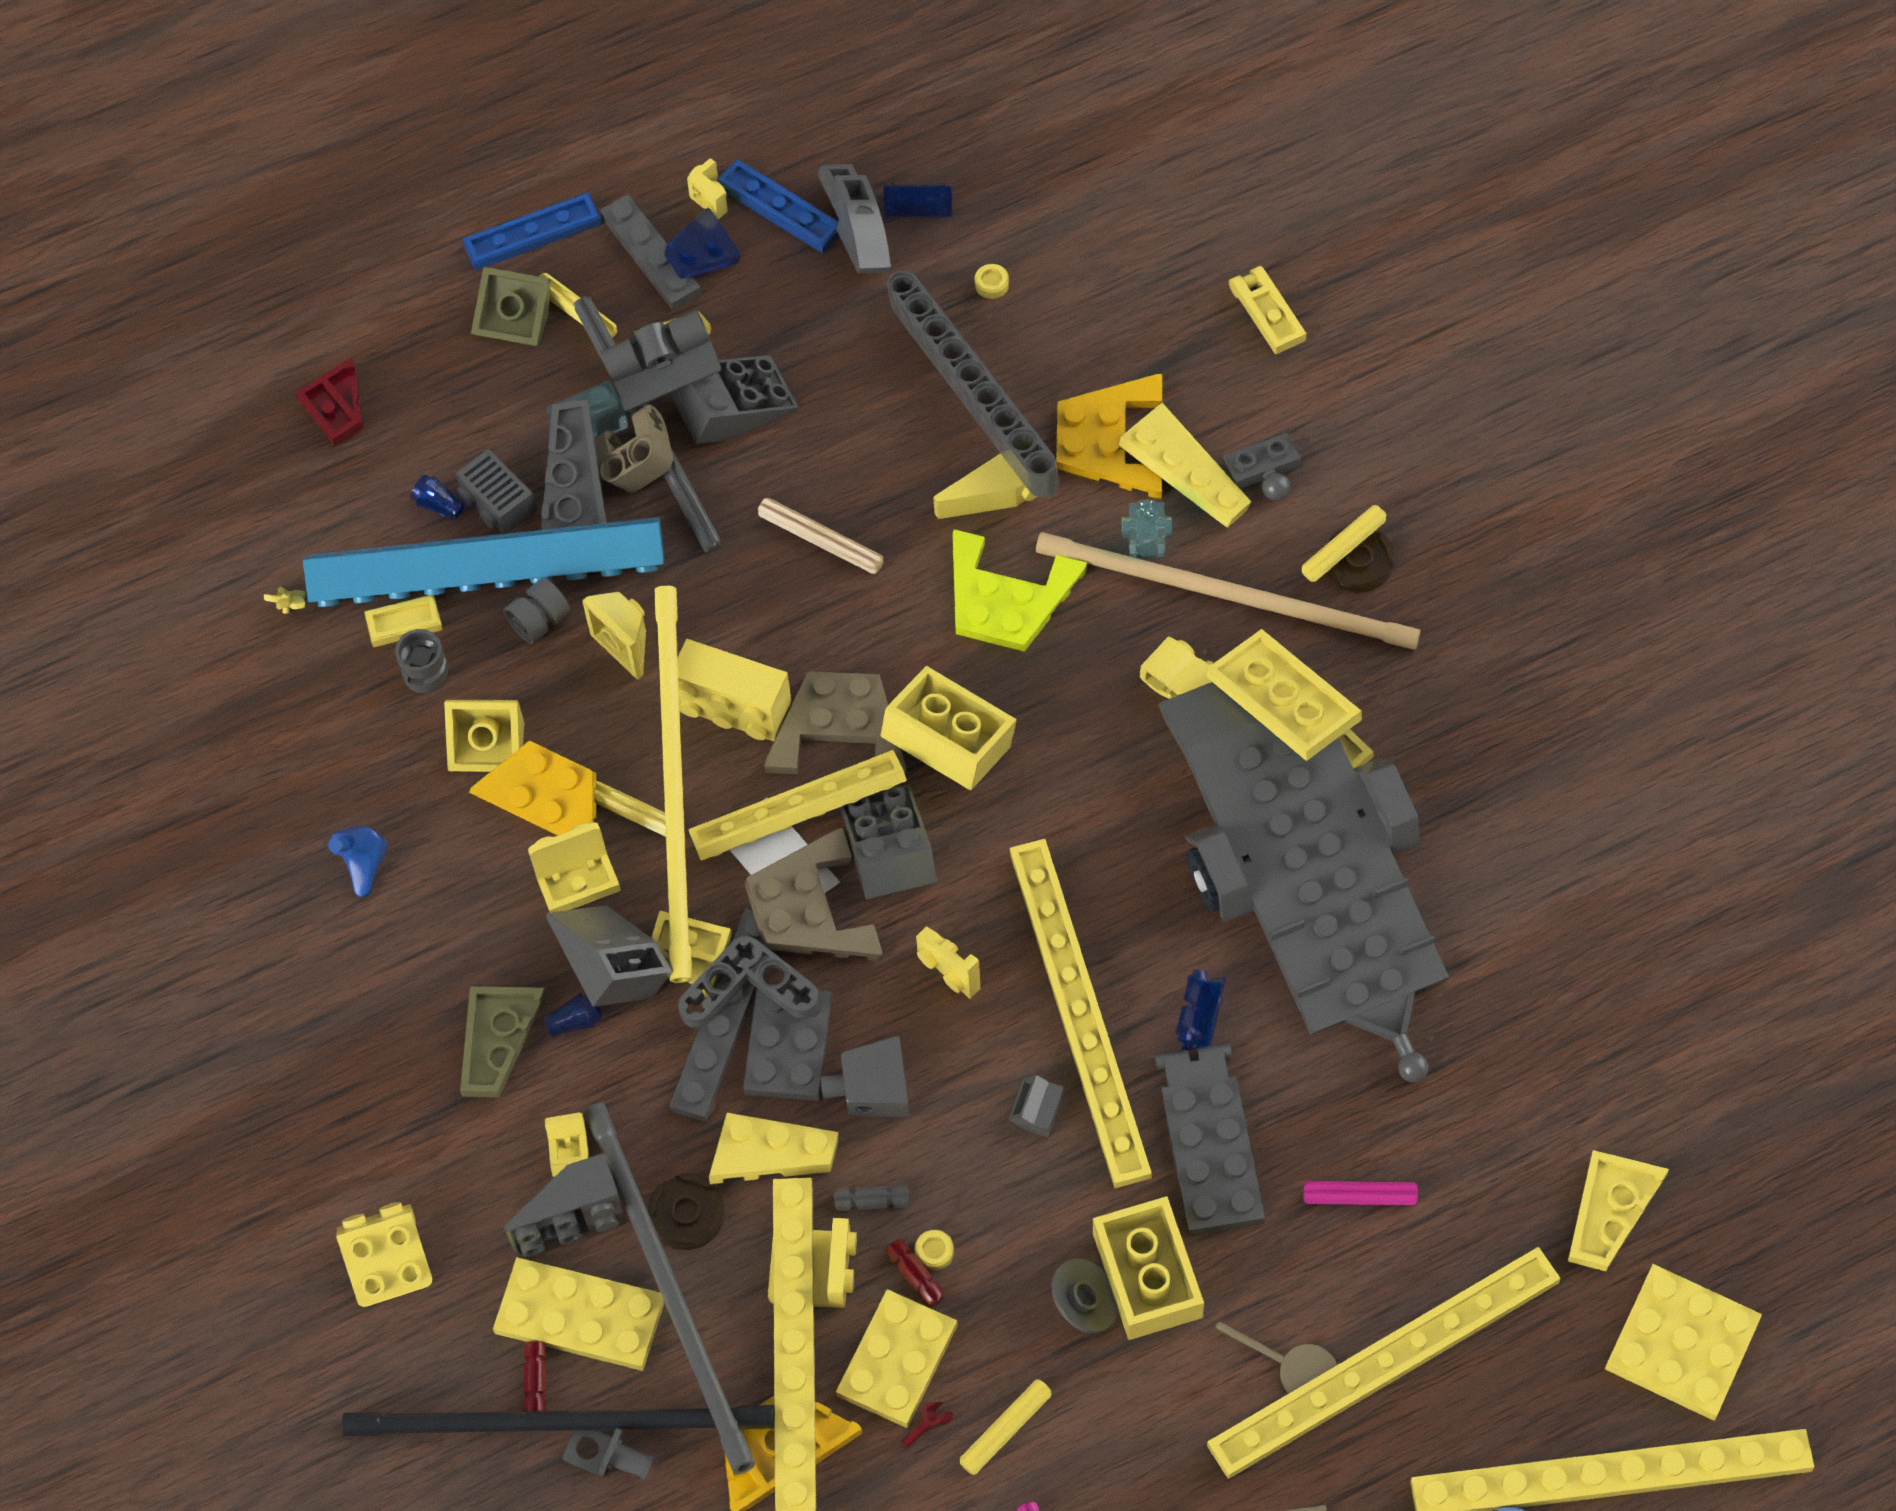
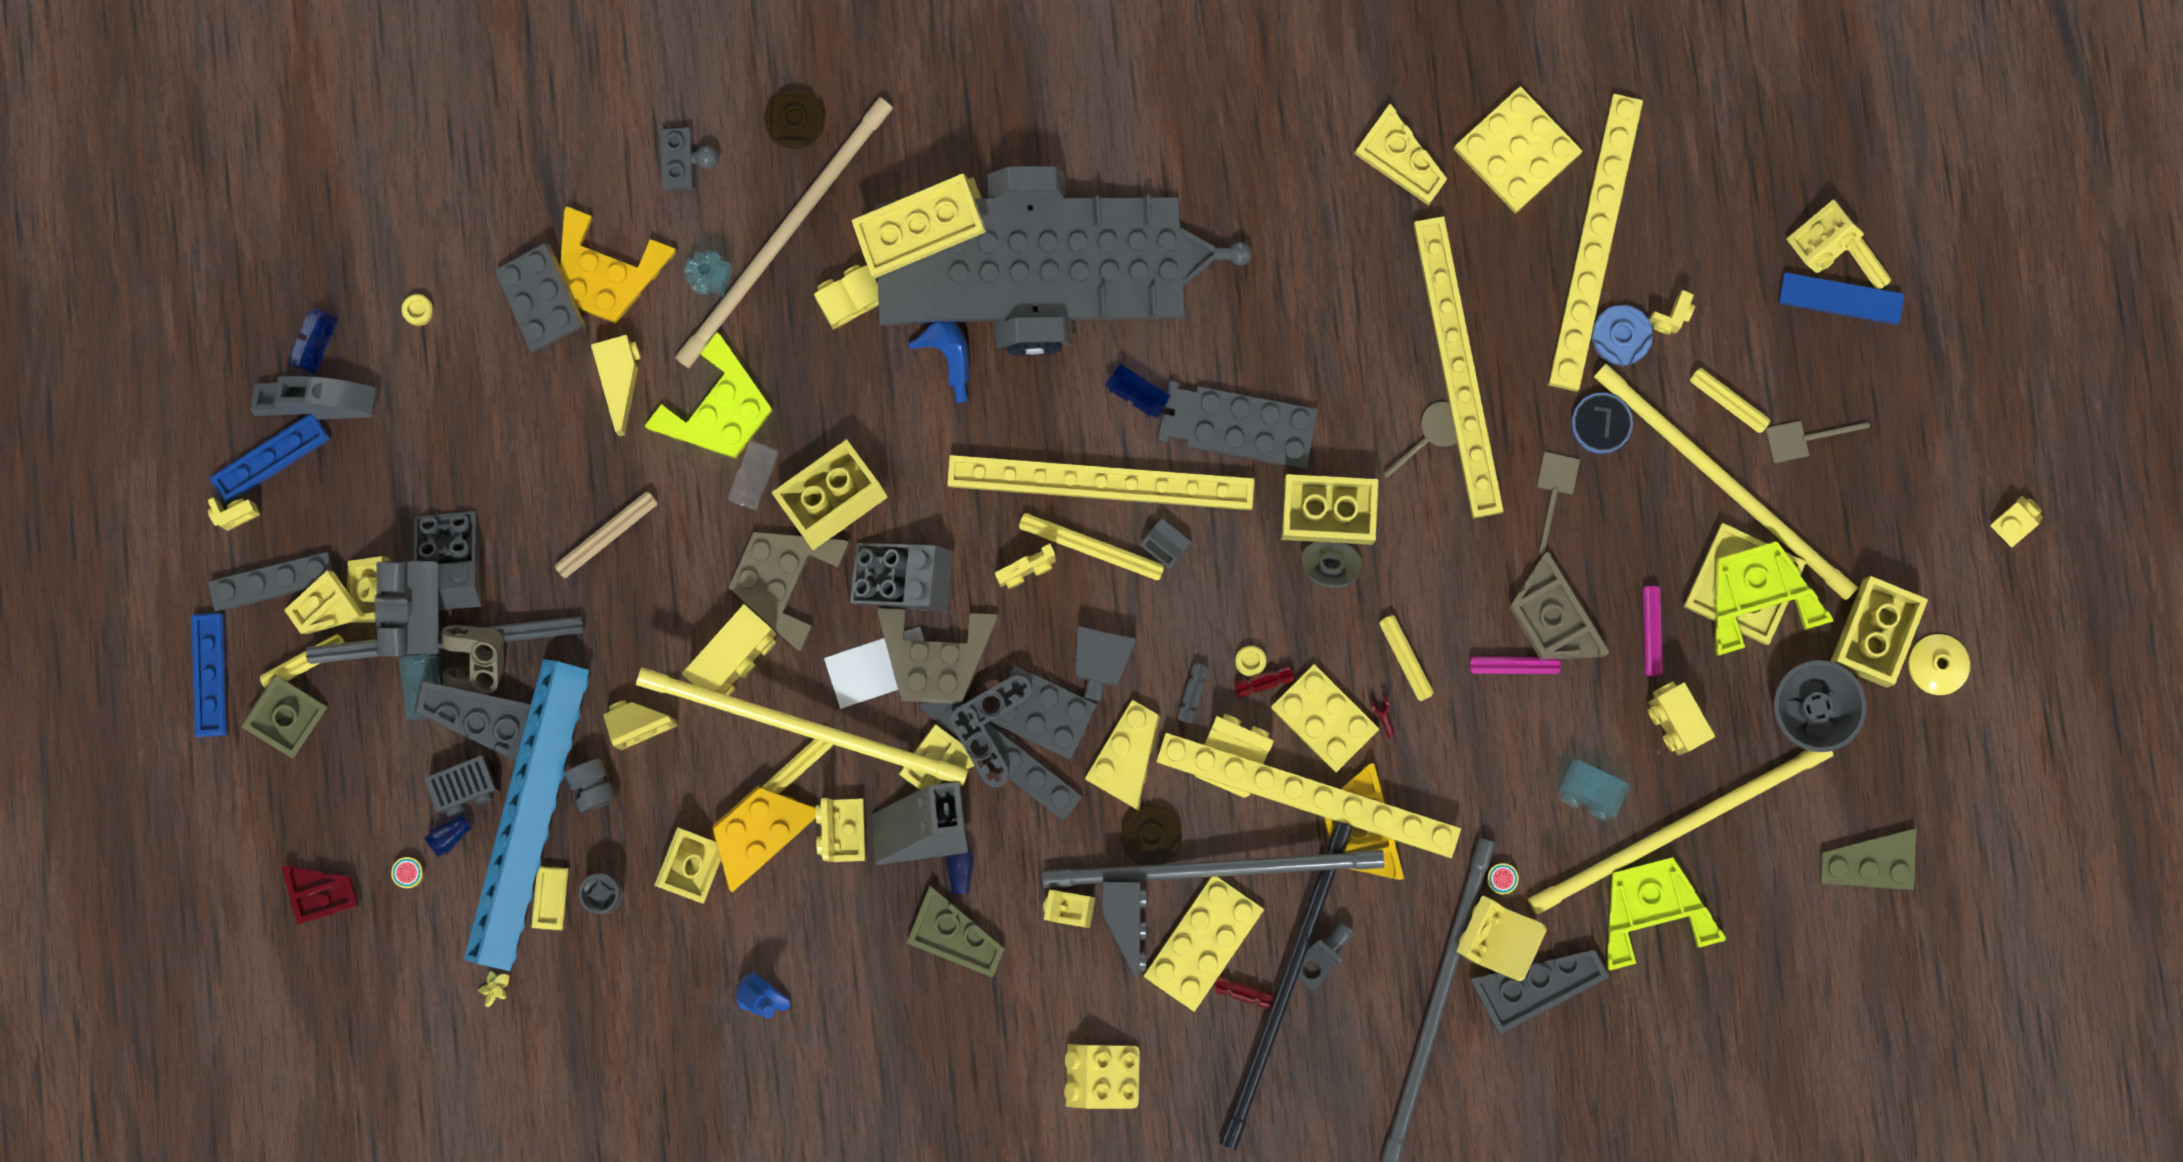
camera: 75 degrees left, 20 degrees up
clear blue wing [664,208,741,279] -> none
light yellow plate [688,750,907,861] -> none
dark grey beam [887,271,1059,497] -> none
light yellow wing [1118,403,1251,528] -> none
light yellow plate [1229,266,1306,355] -> none
light yellow axle [1302,505,1387,582] -> none
dark pink axle [1303,1181,1418,1205] -> none
none -> light yellow wing [285,570,365,634]
none -> tile [391,857,424,888]
none -> dark grey plate [495,243,586,353]
none -> clear slope [727,441,780,510]
none -> blue animal [908,322,970,403]
none -> light yellow axle [1019,513,1164,580]

